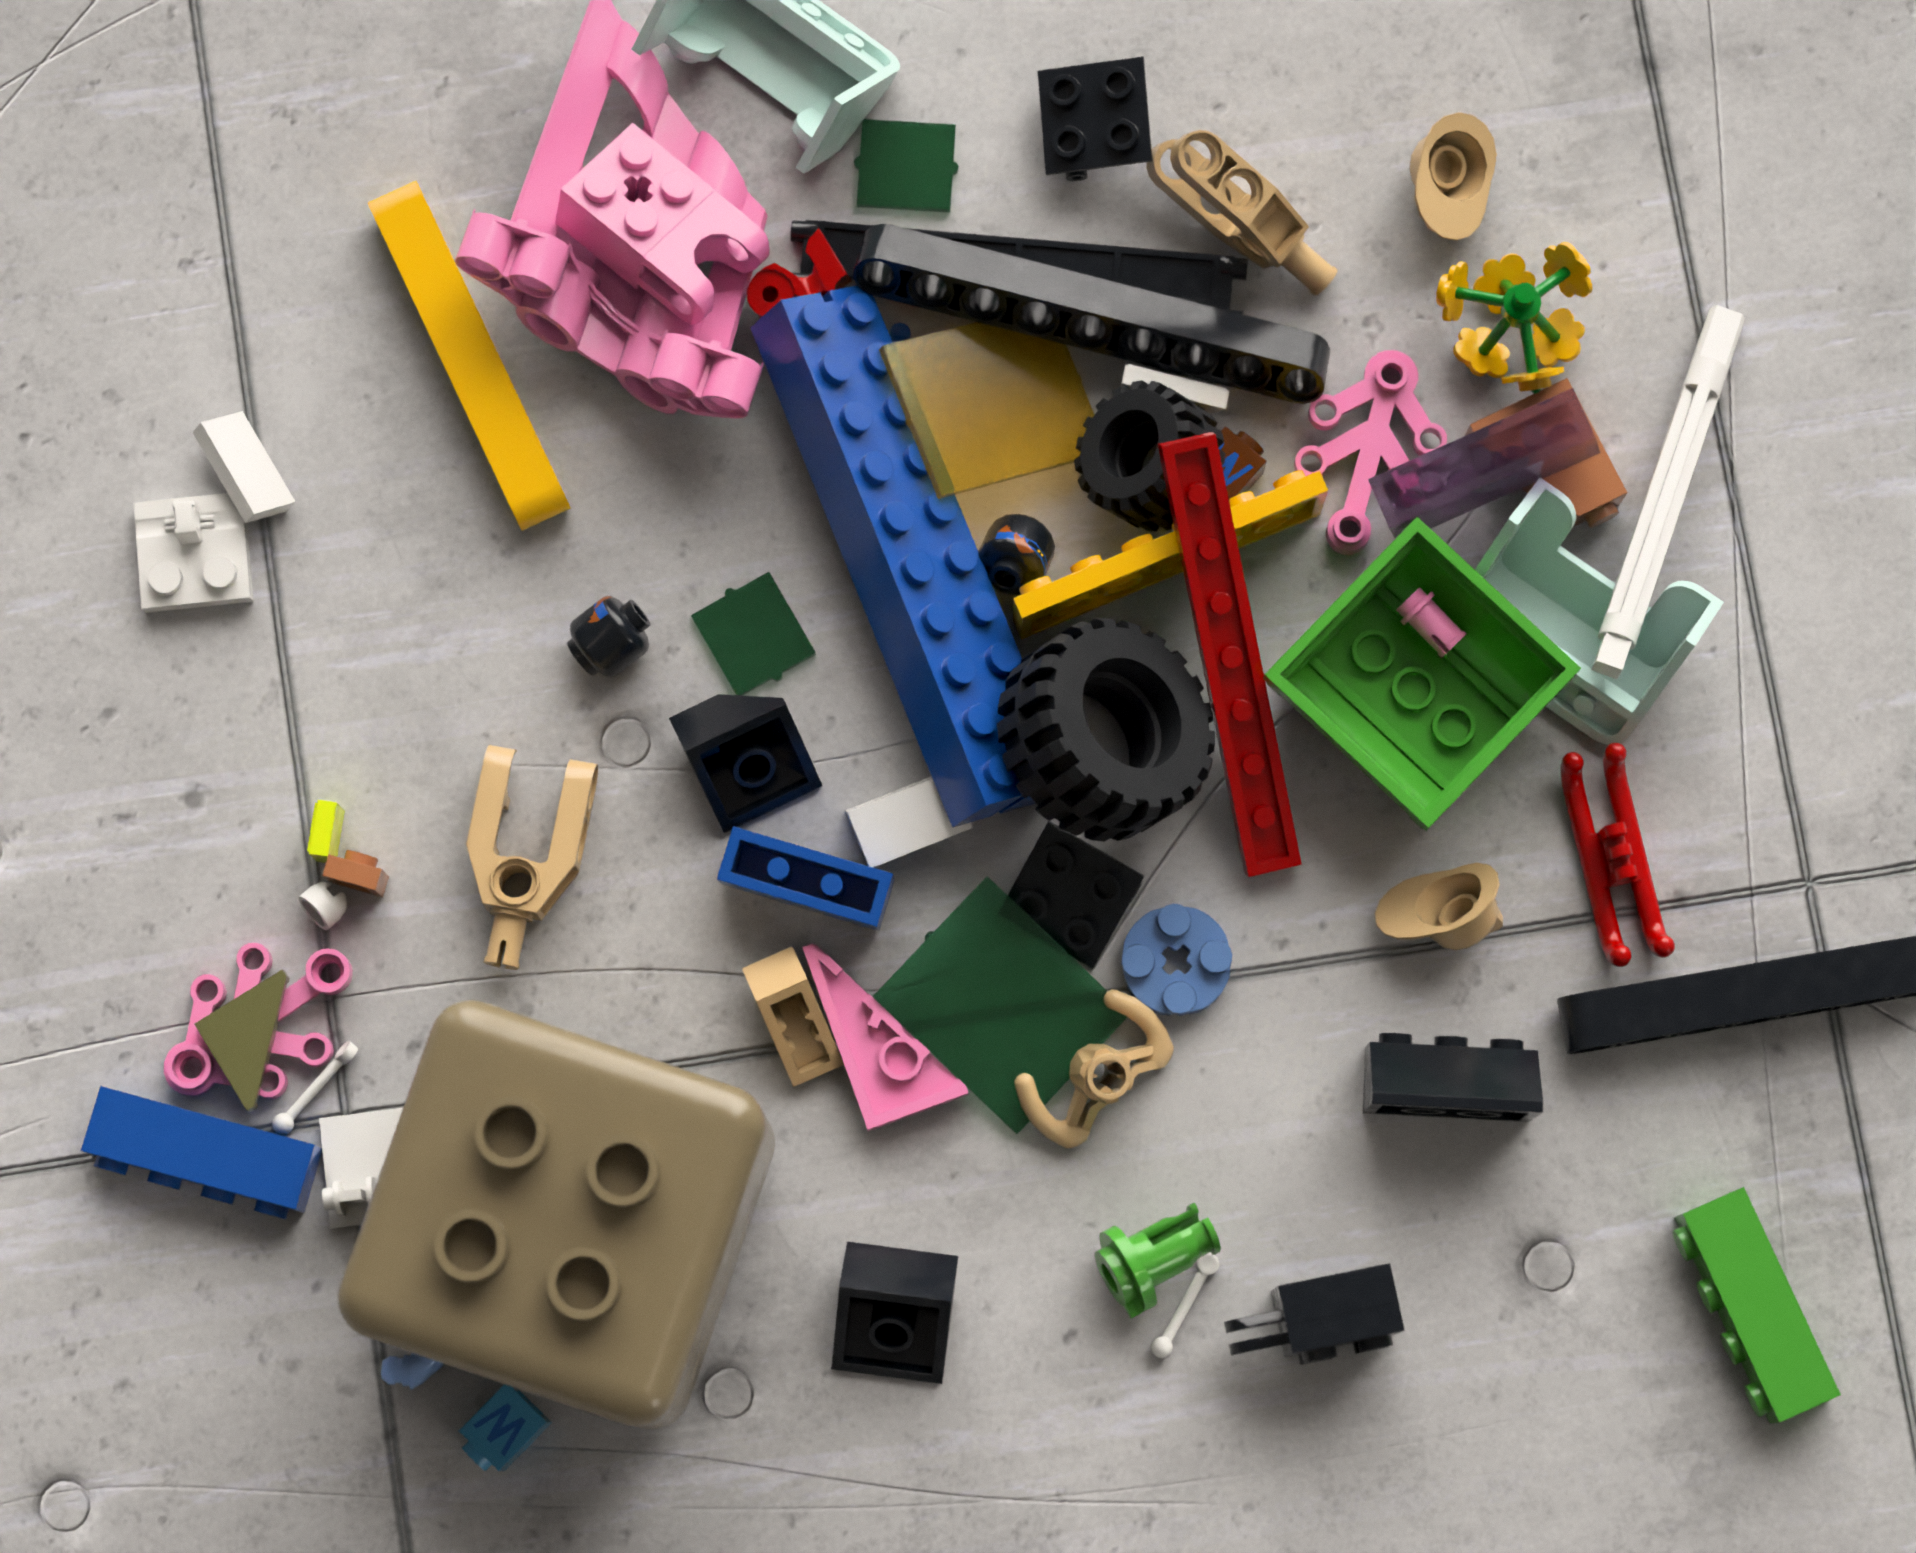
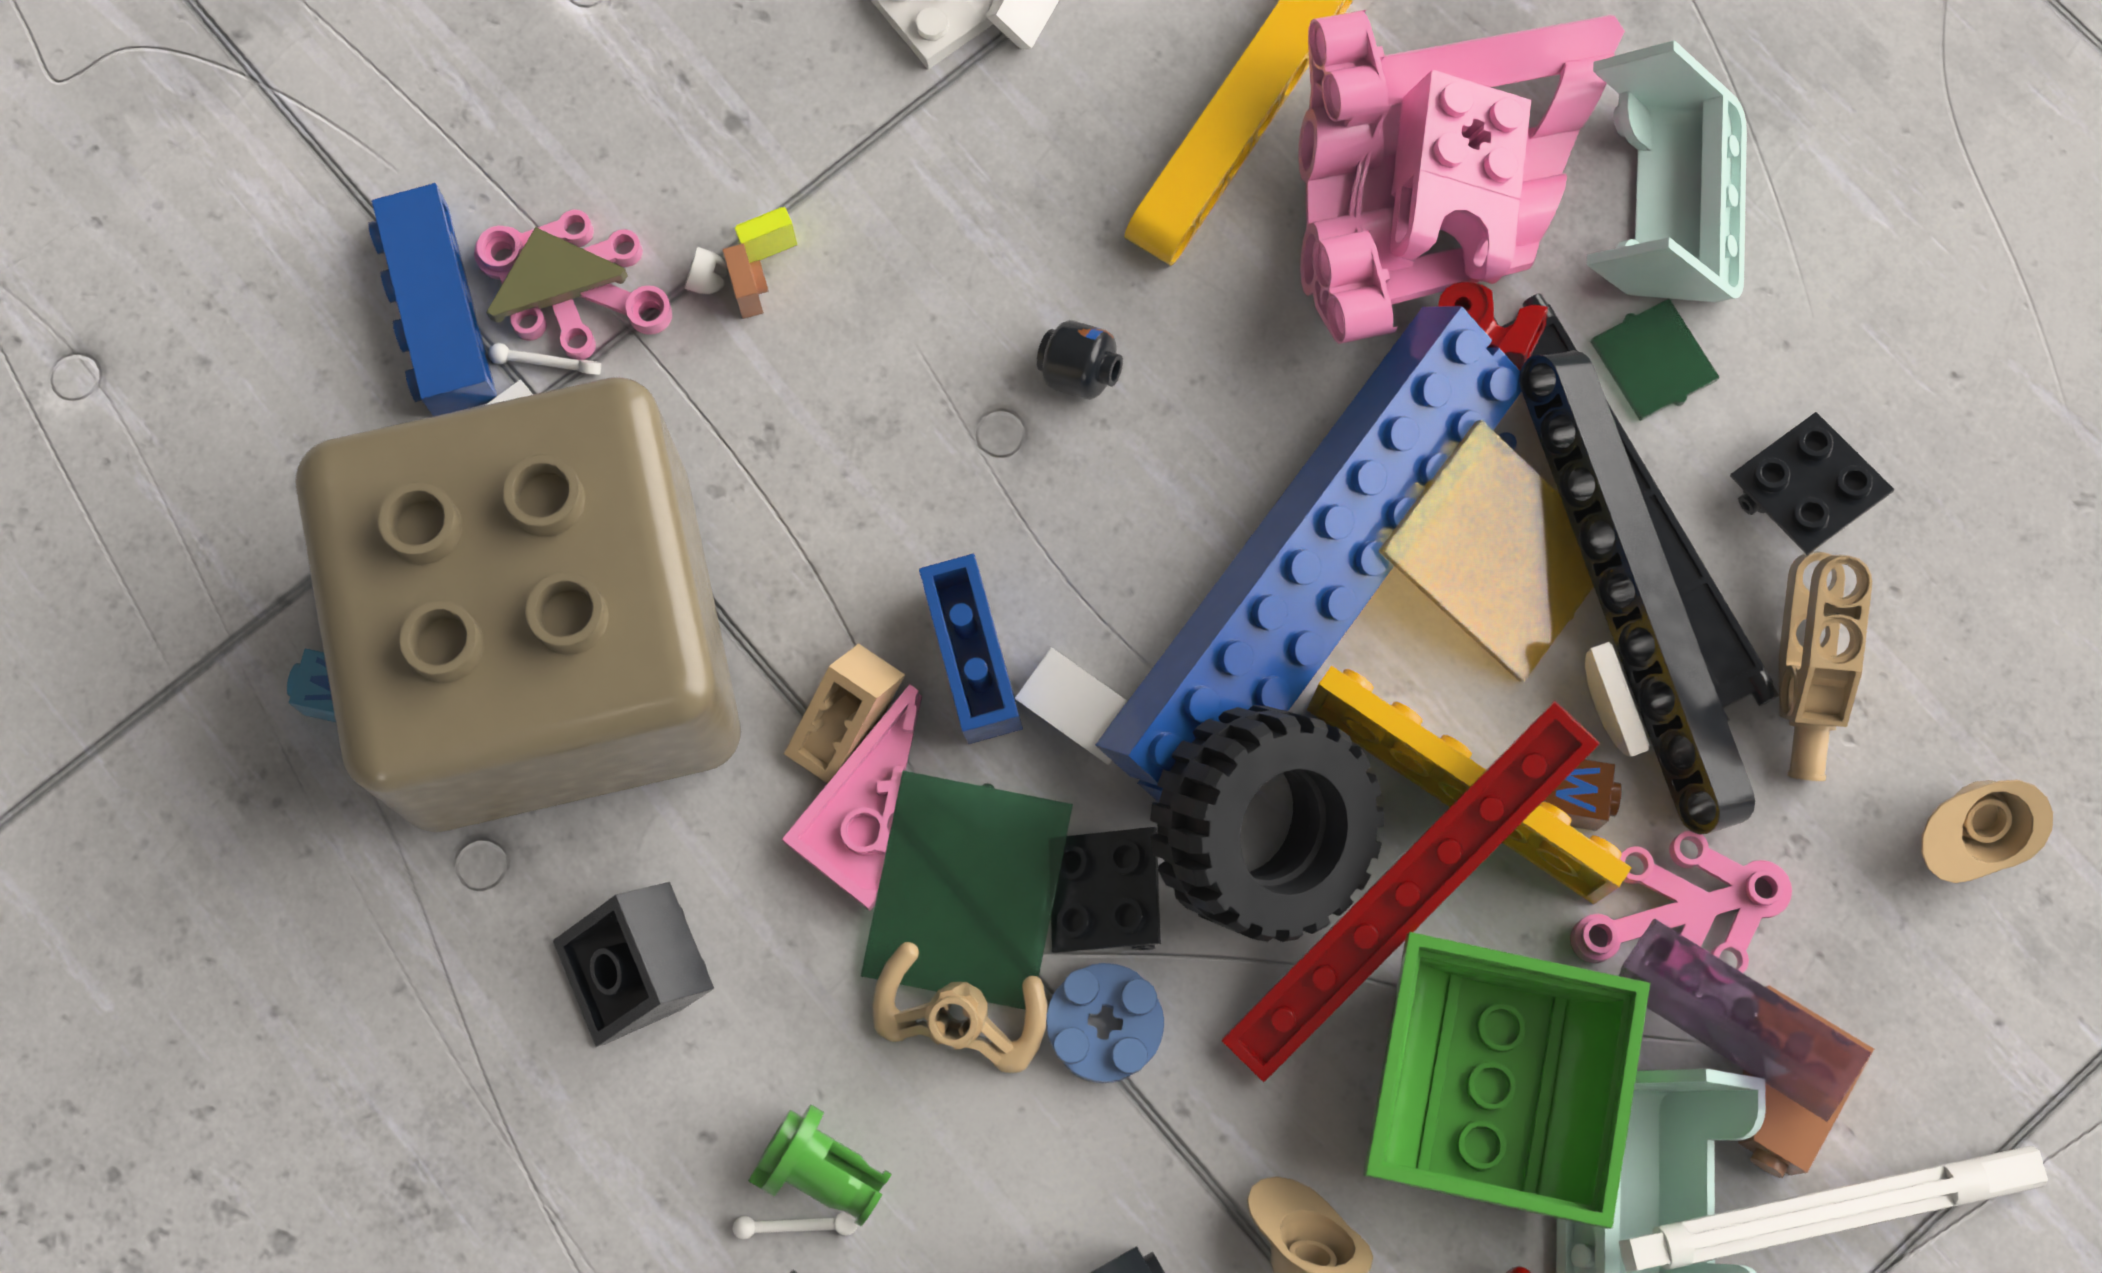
camera: 55 degrees right, 5 degrees down
tan piece [466,745,598,970] -> none
black slope [669,694,823,833] -> none
clear green piece [691,572,816,696] -> none
black head [978,514,1055,595] -> none
black tyre [1074,380,1225,532] -> none
bright pink pin [1396,587,1467,658] -> none
yellow plant [1436,242,1593,394] -> none

